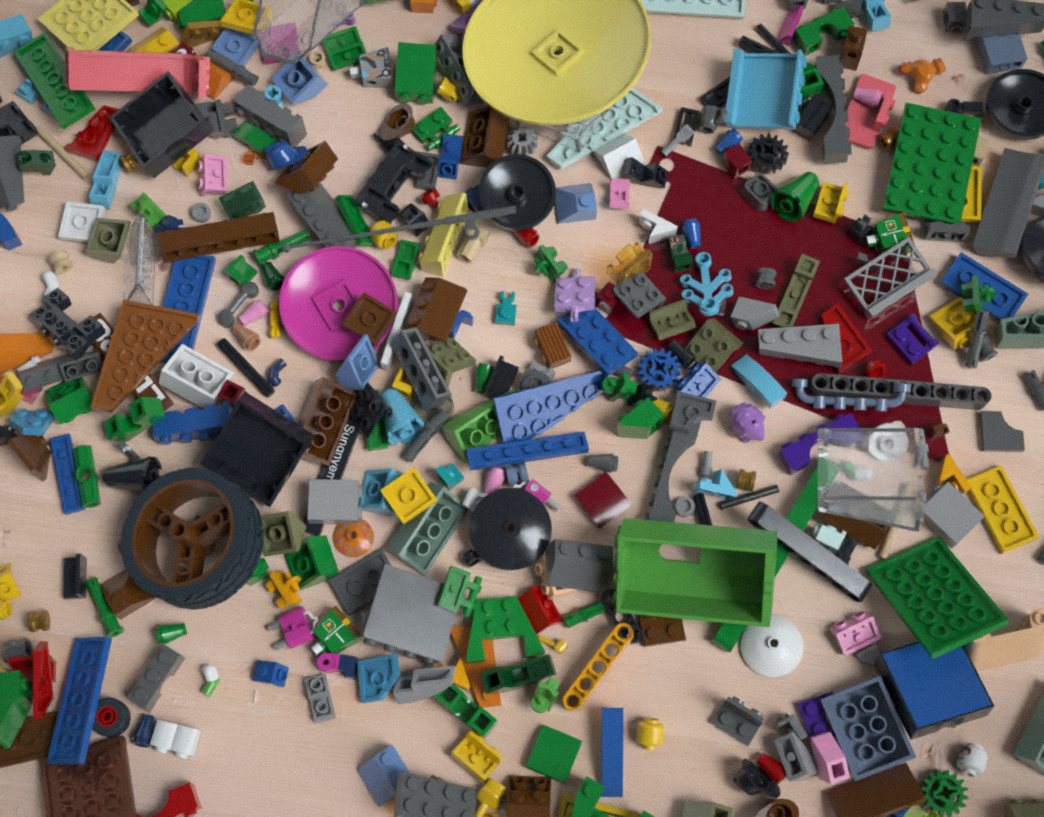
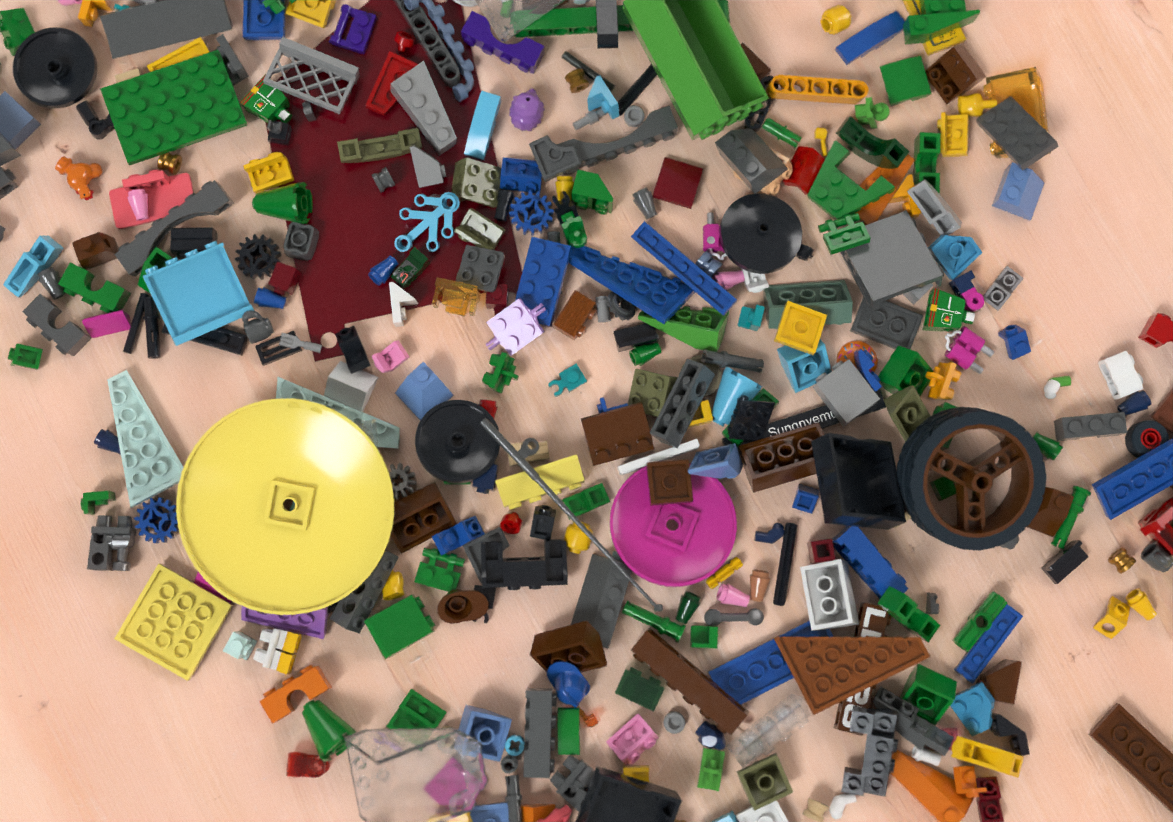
camera: 130 degrees left, 10 degrees up
black cone [102,456,162,495] -> none
green tile [335,195,375,247] -> none
light grey torso [350,47,394,88] -> none
none -> dark grey pin [501,755,518,774]
none -> blue slope [854,349,882,392]

